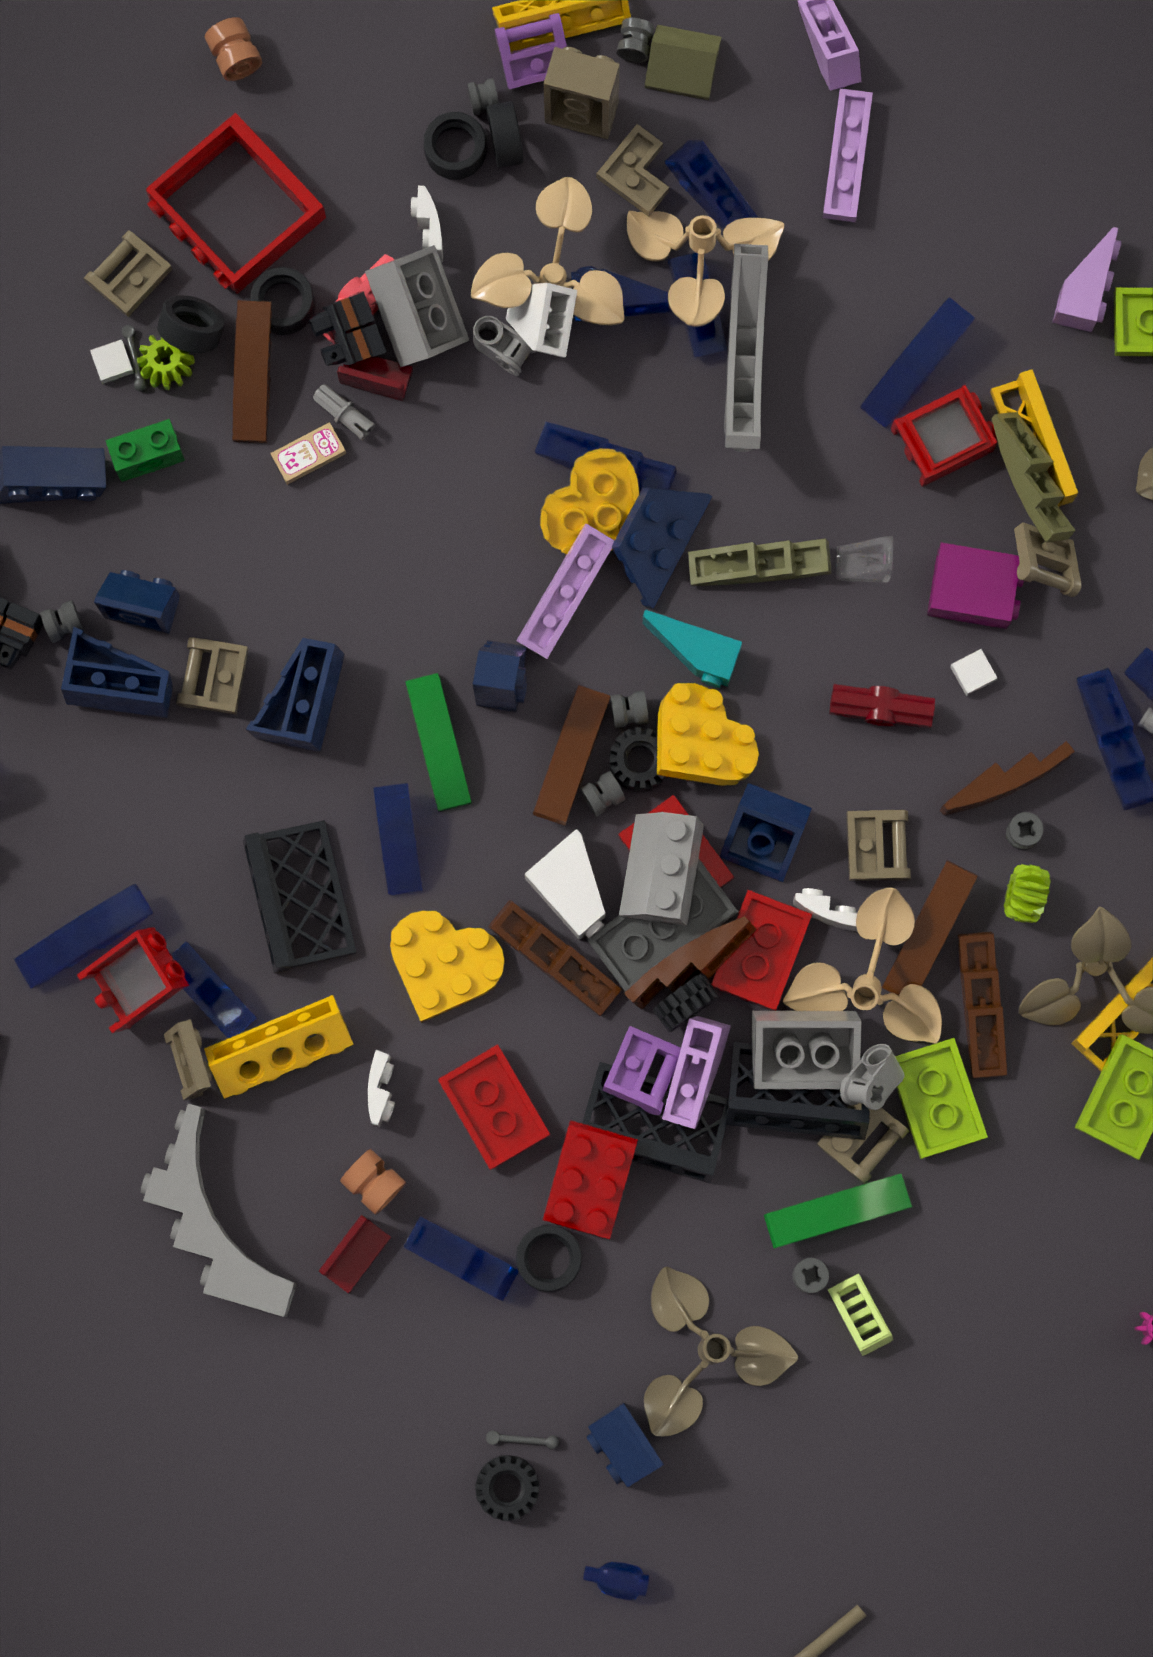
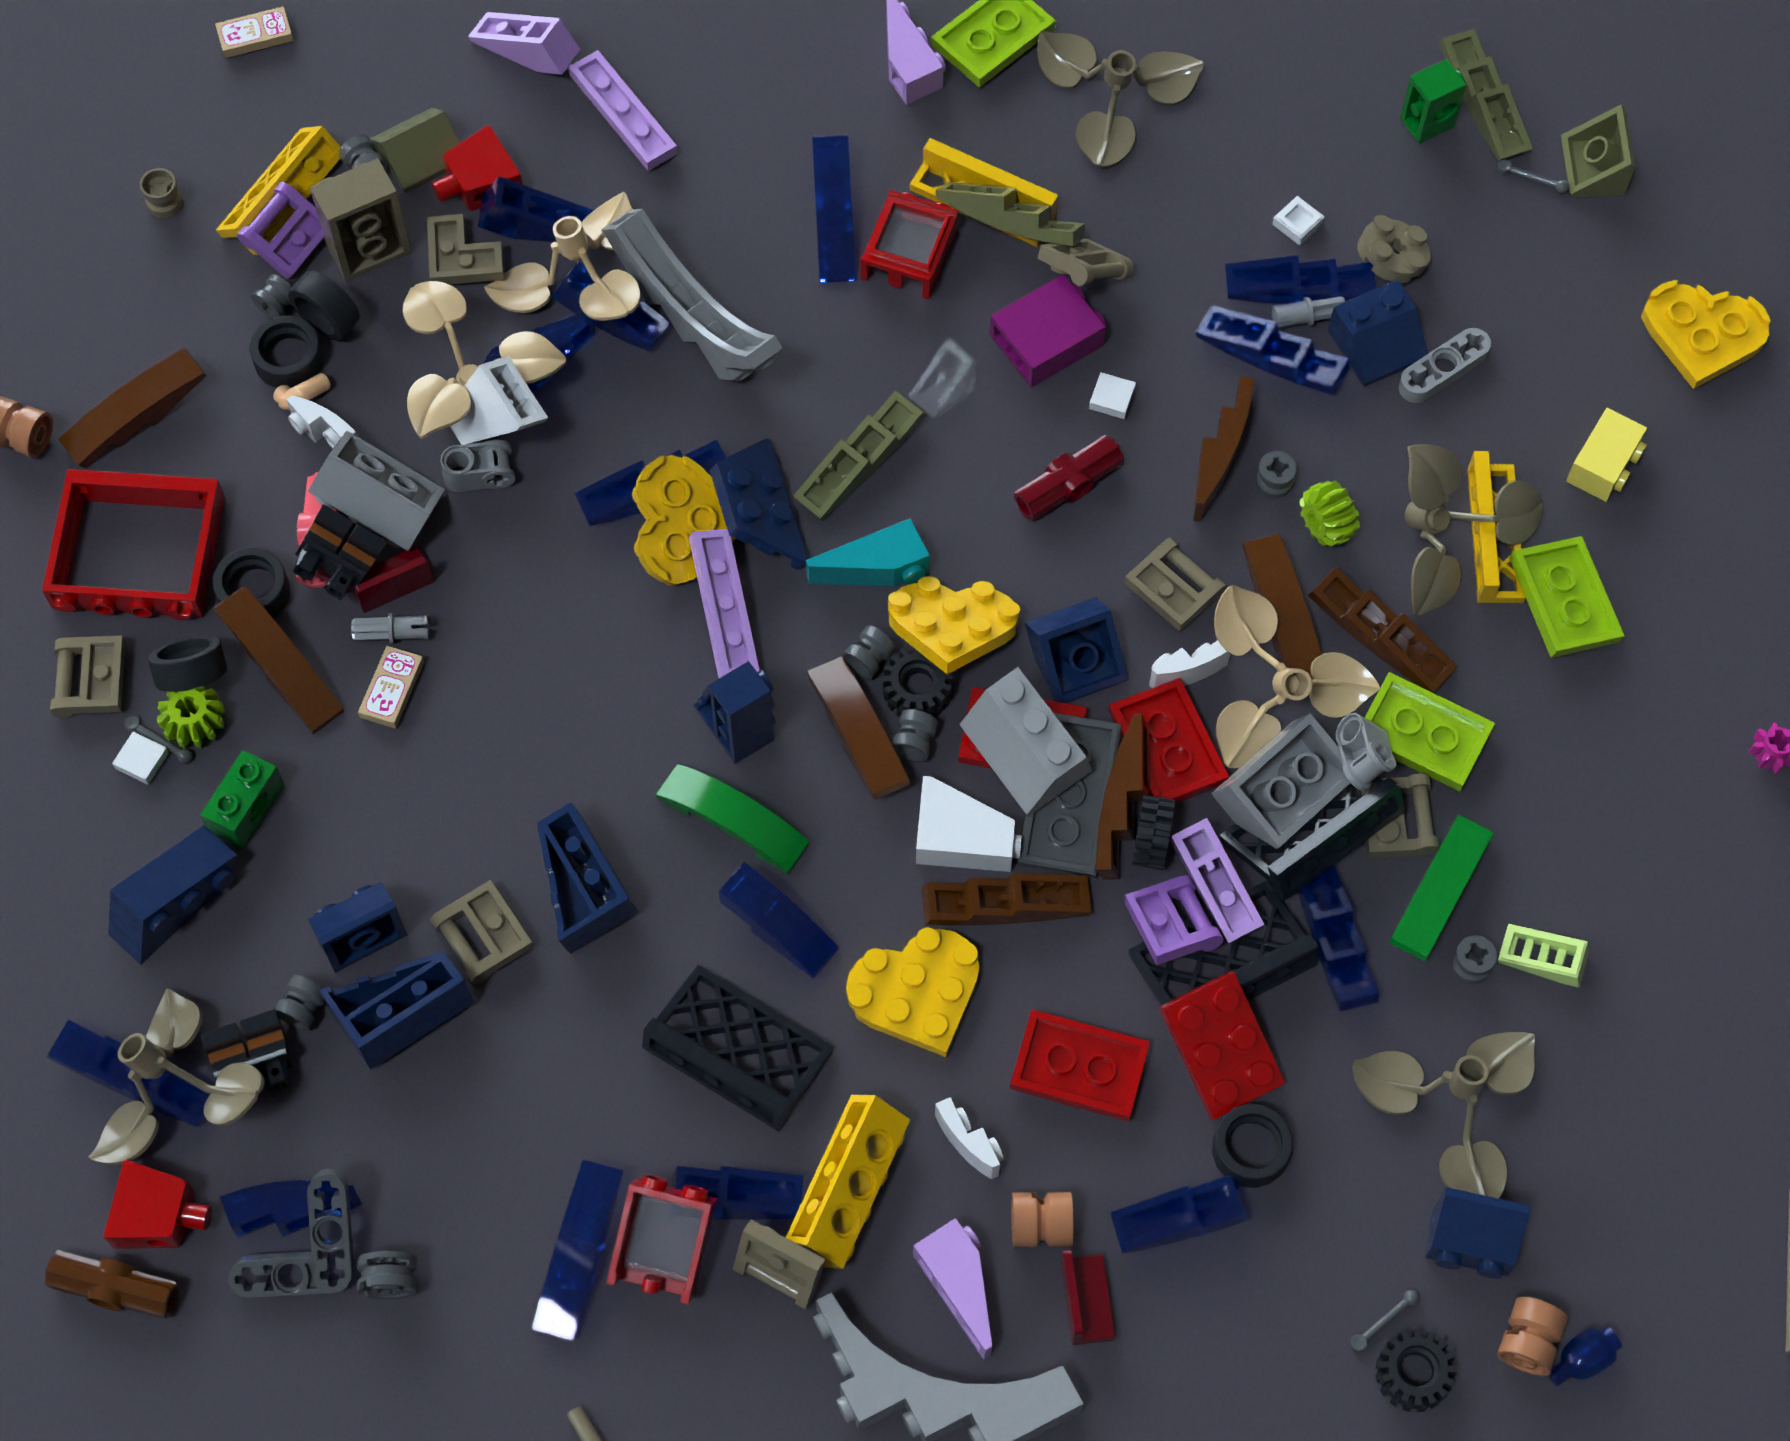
camera: 45 degrees left, 15 degrees down
none -> reddish brown slope [58,348,207,469]
none -> light nougat arm [273,373,330,410]
none -> red torso [431,125,524,211]
none -> lavender slope [913,1218,992,1360]
none -> clear blue slope [1297,865,1379,1011]
none -> nougat wheel [1497,1297,1569,1376]

